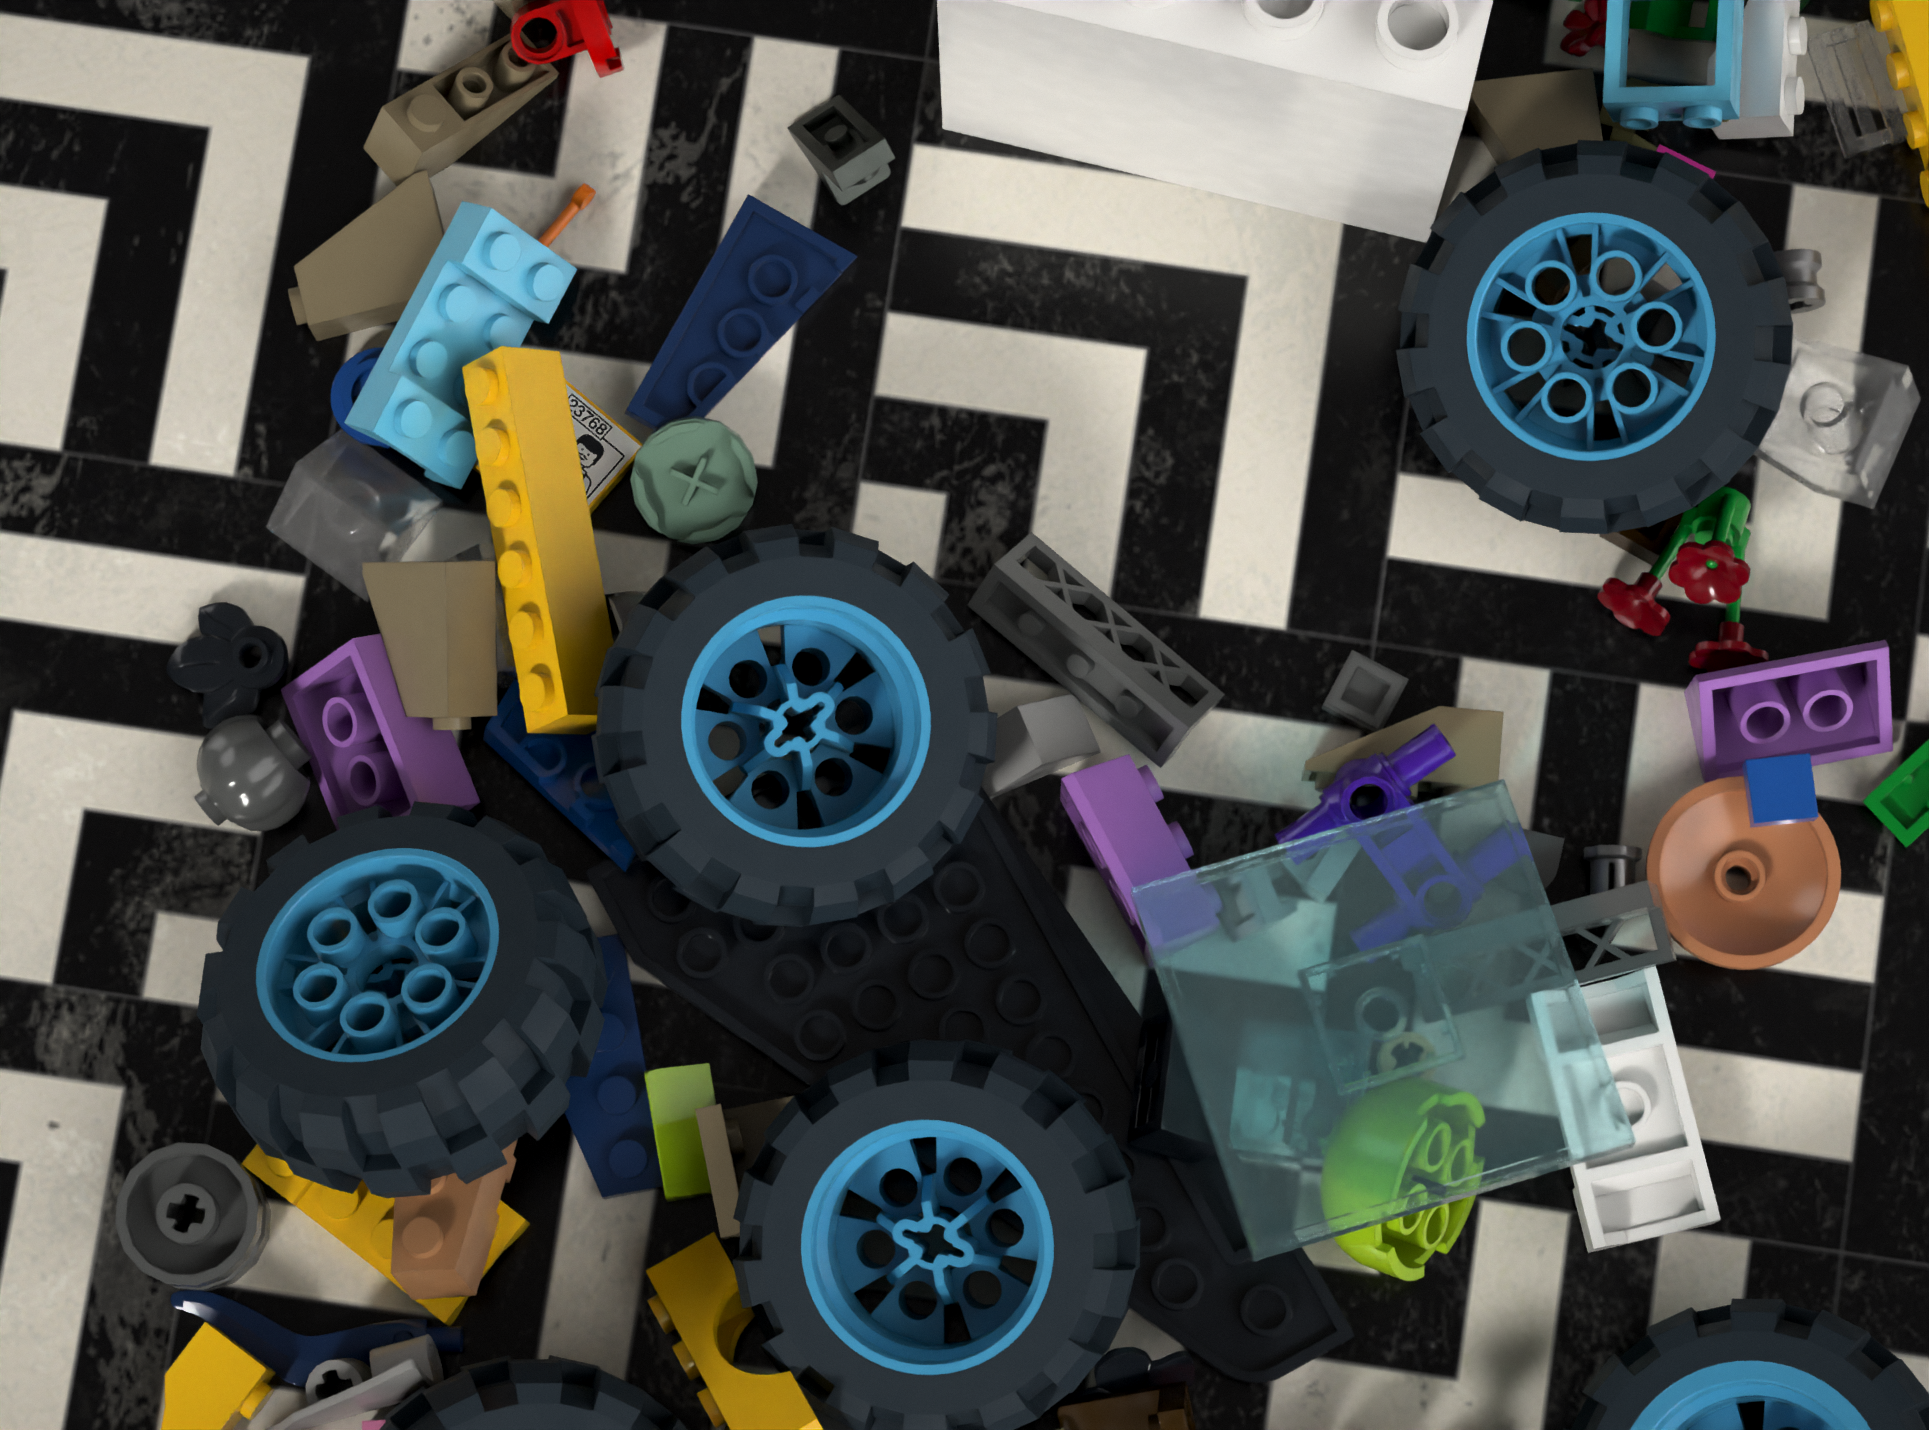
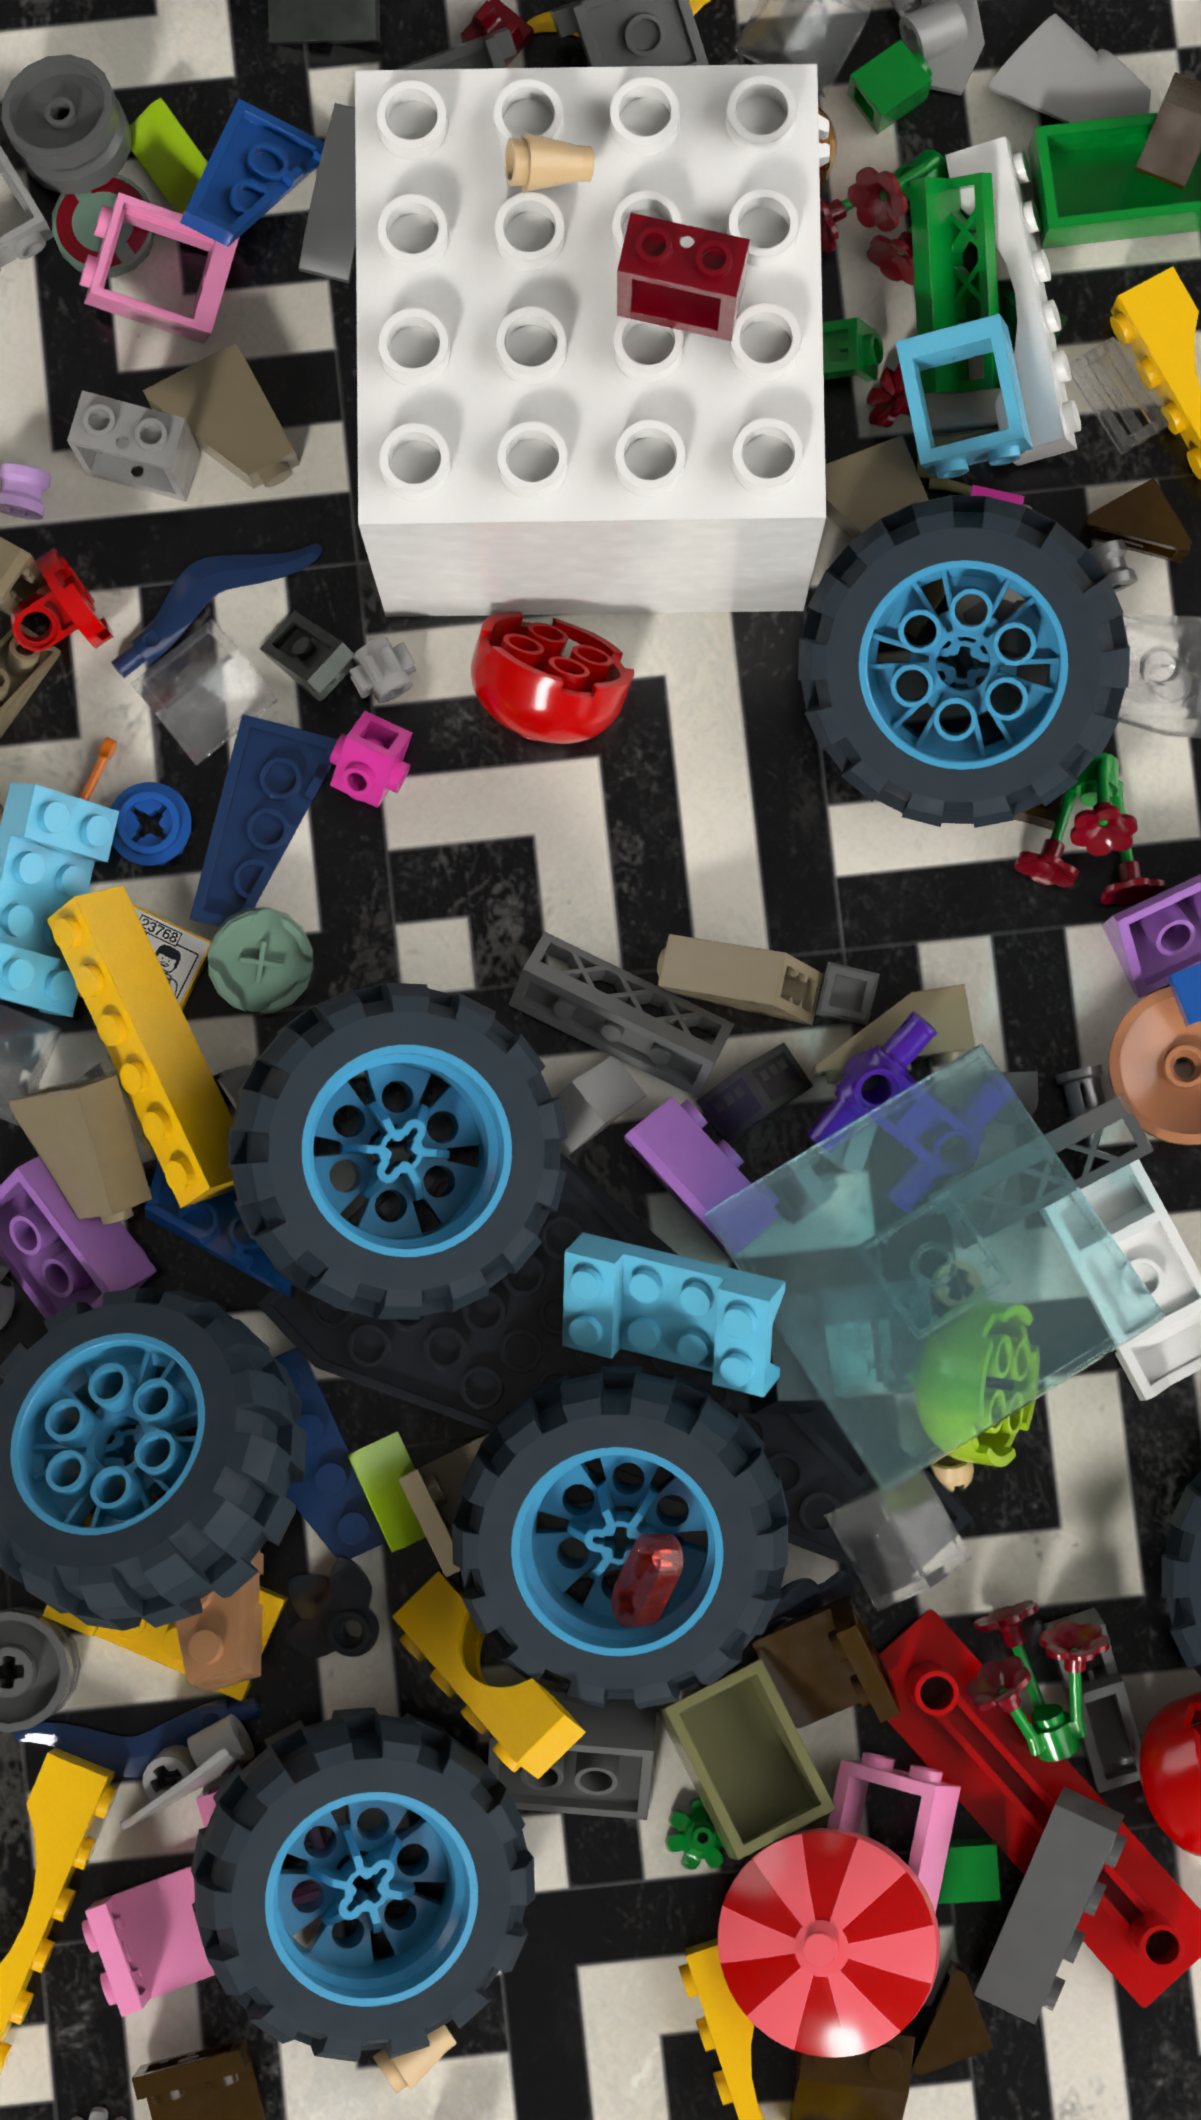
camera: 15 degrees left, 5 degrees up
none -> dark blue piece [111,543,323,678]
none -> blue gear [111,782,192,867]
none -> clear slope [130,619,278,766]
none -> black plate [285,1556,380,1658]
none -> dark pink brick [330,711,412,808]
none -> light grey gear [349,637,416,703]
none -> red cylinder [471,612,634,744]
none -> medium azure piece [562,1232,786,1398]
none -> clear red beam [612,1534,683,1628]
none -> dark tan slope [657,934,824,1025]
none -> slope [696,1043,813,1143]
none -> clear slope [824,1463,972,1611]
none -> tan hinge [929,1450,974,1493]
none -> dark brown slope [1080,478,1192,564]

